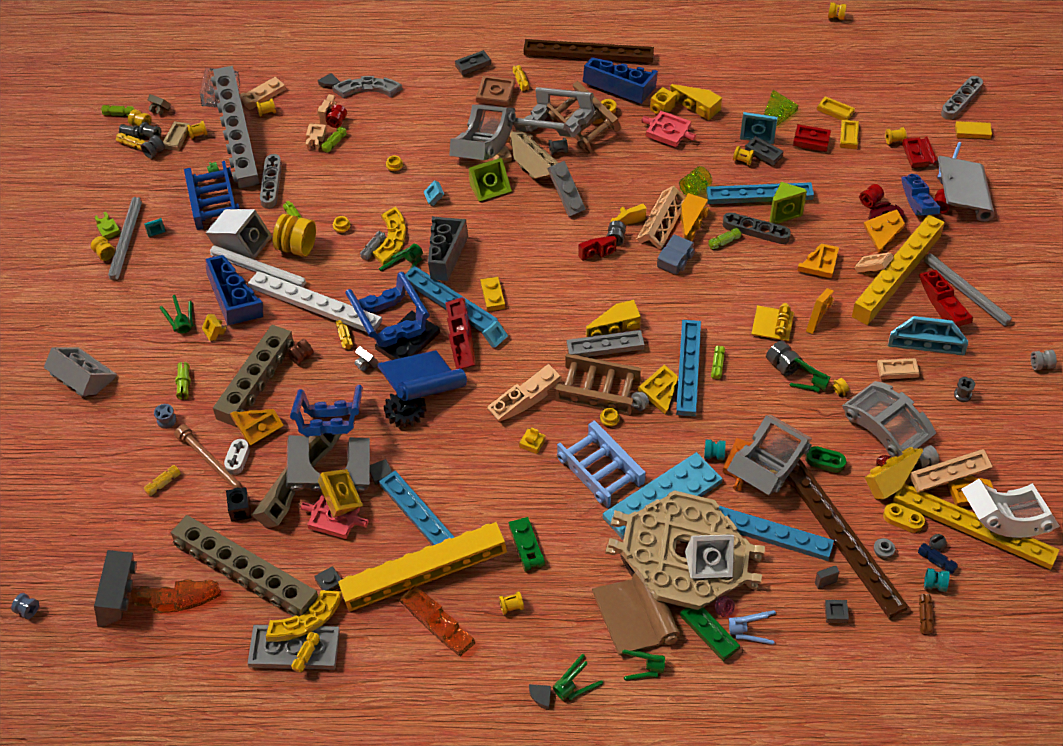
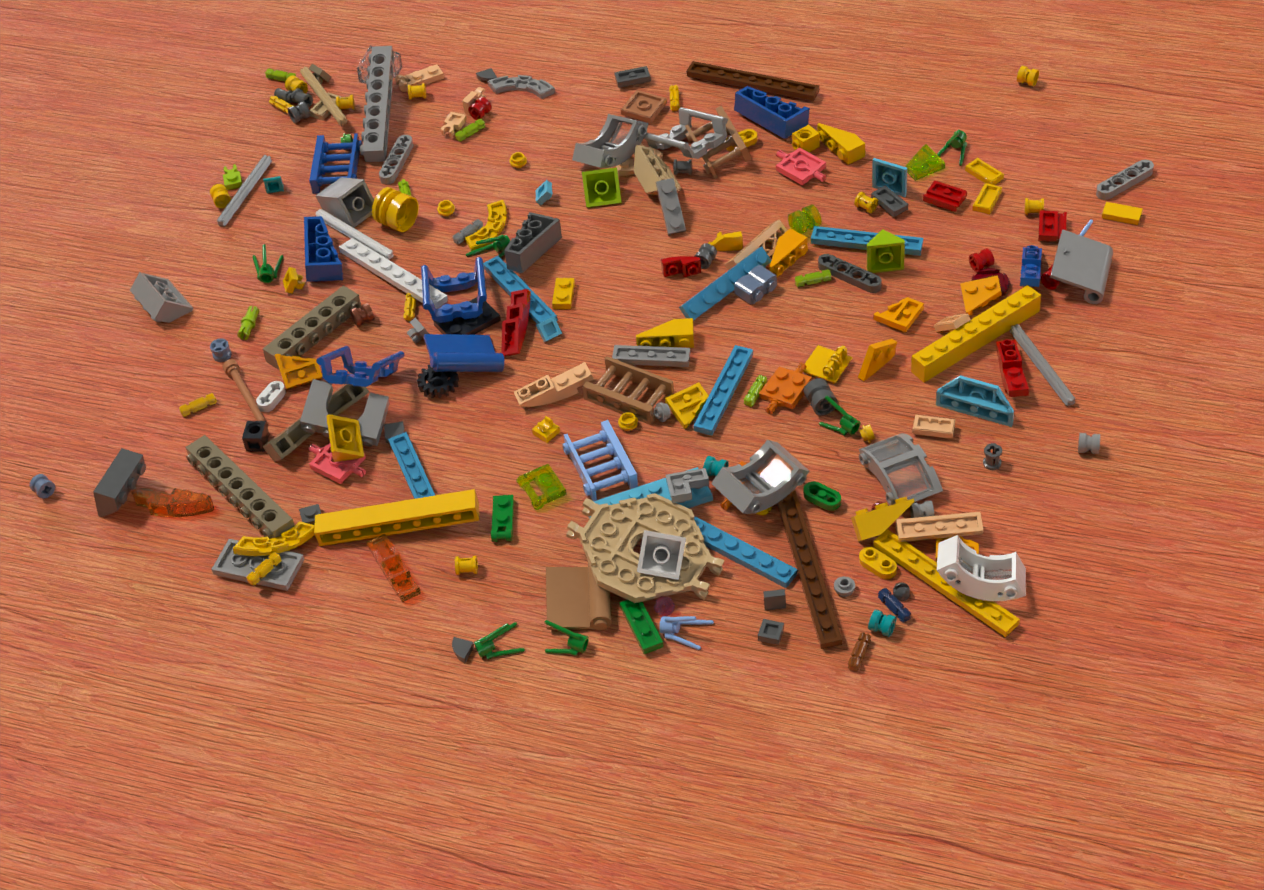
camera: 20 degrees right, 5 degrees down
none -> tan axle [300,67,347,126]
none -> clear neon green plate [516,464,567,510]
none -> light grey plate [665,468,709,503]
none -> dark azure plate [679,246,771,320]
none -> orange plate [759,362,813,415]
none -> green plant [936,129,968,166]

